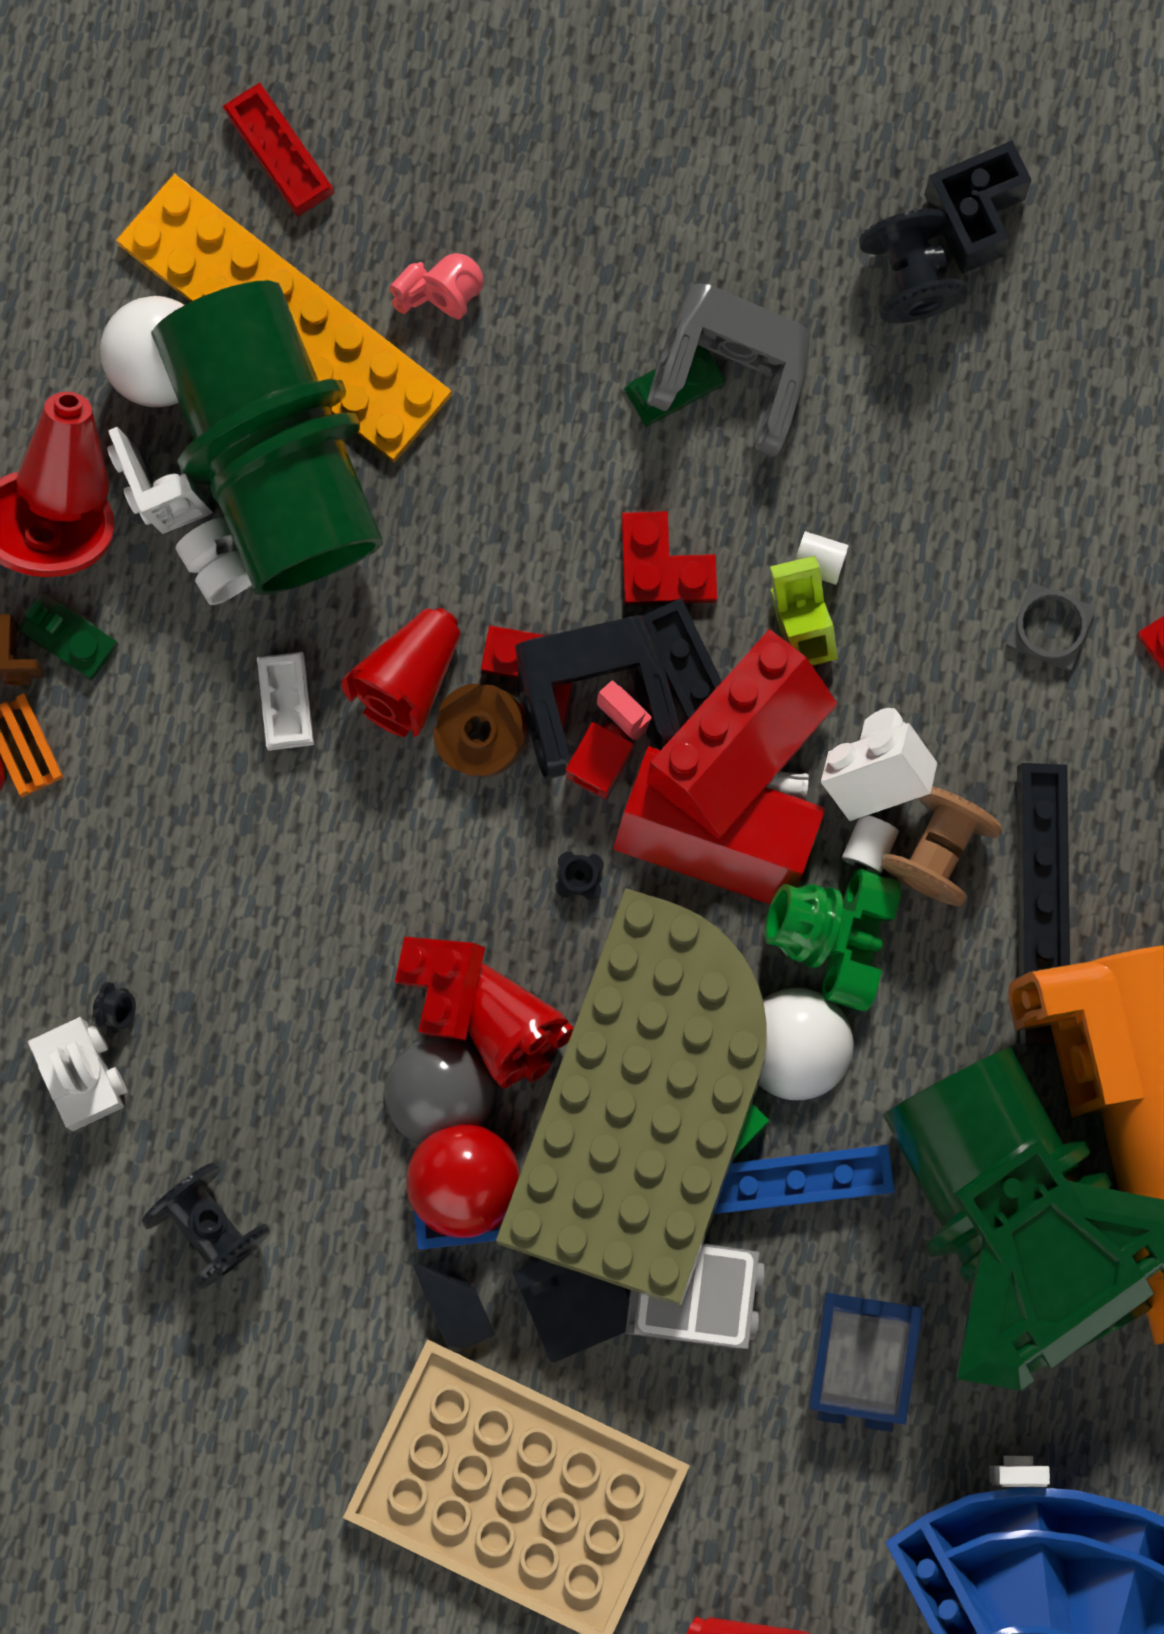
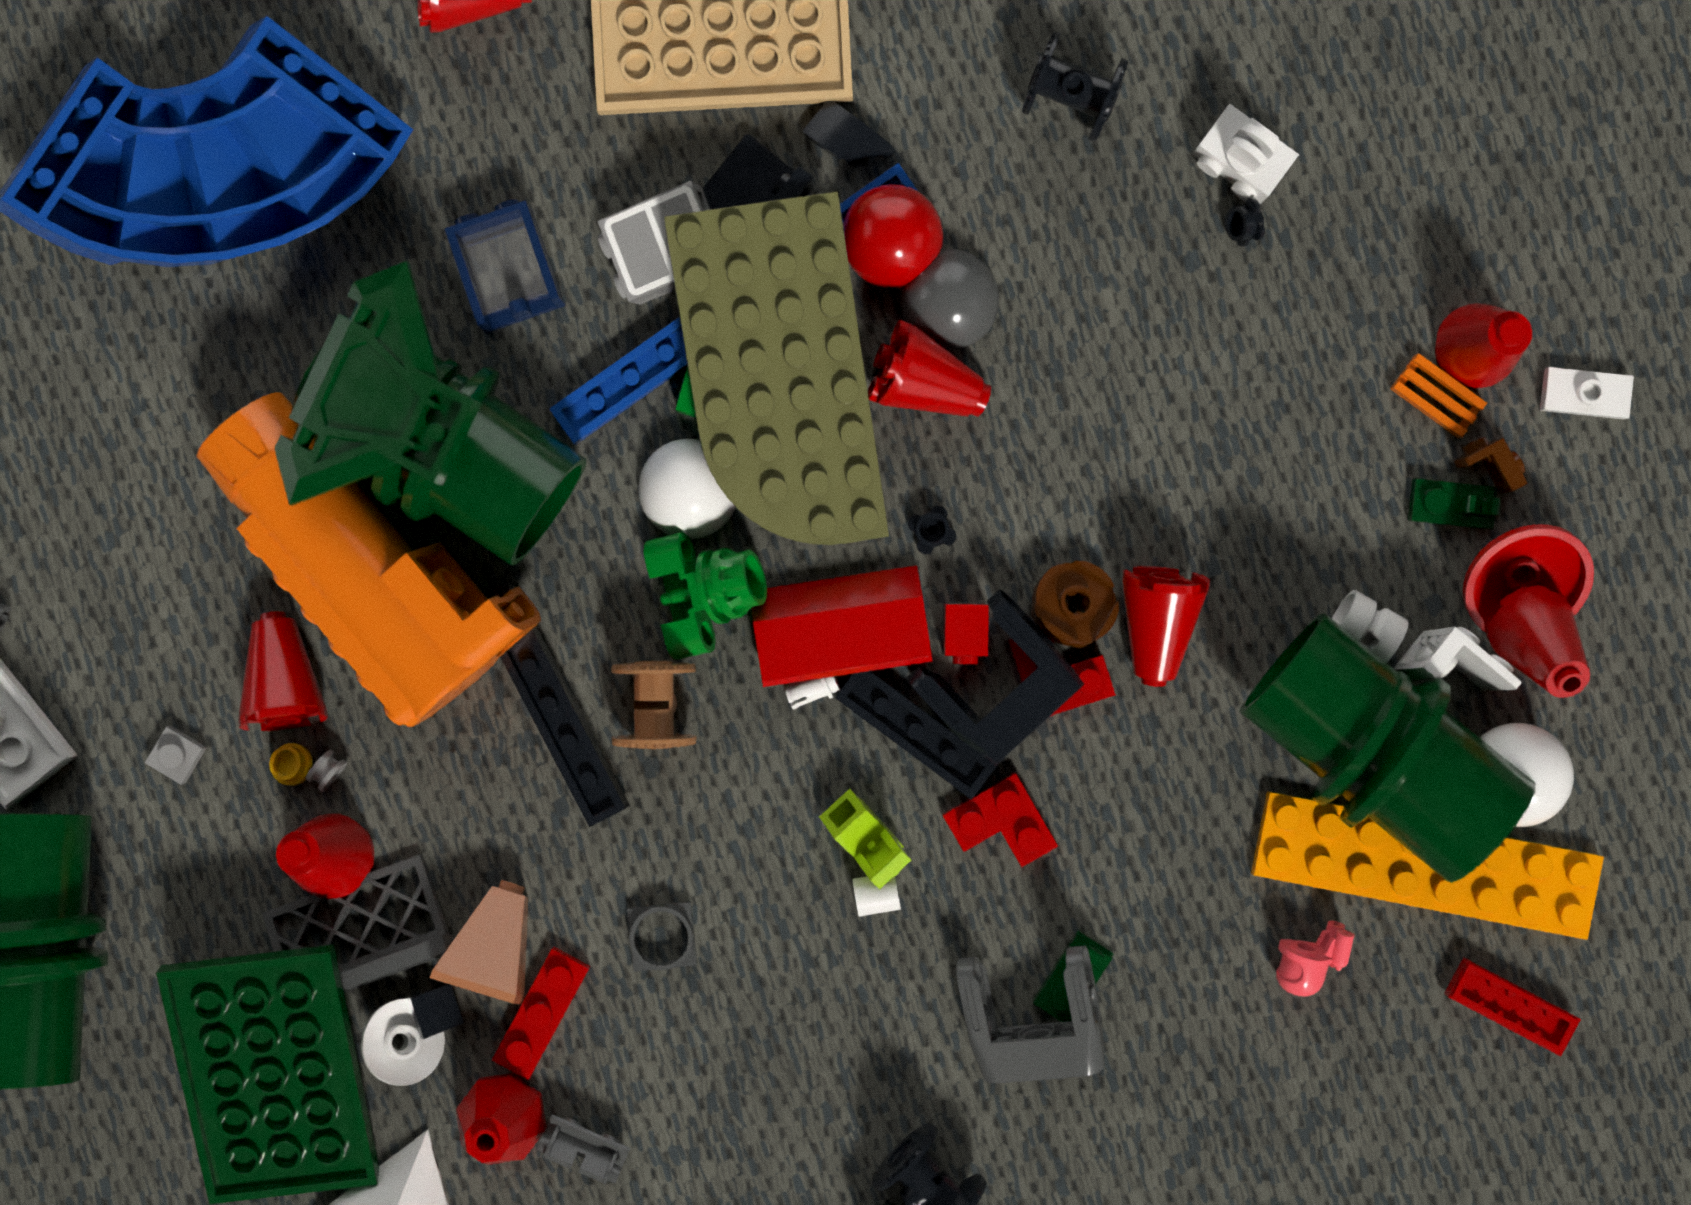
camera: 150 degrees right, 10 degrees up
white plate [257,652,314,751] -> none
red plate [394,936,486,1040] -> none
coral slope [597,680,652,740] -> none
red slope [647,629,838,840] -> none
white brick [821,708,937,821] -> none
white beam [842,815,899,875] -> none
white plate [989,1456,1050,1487] -> none

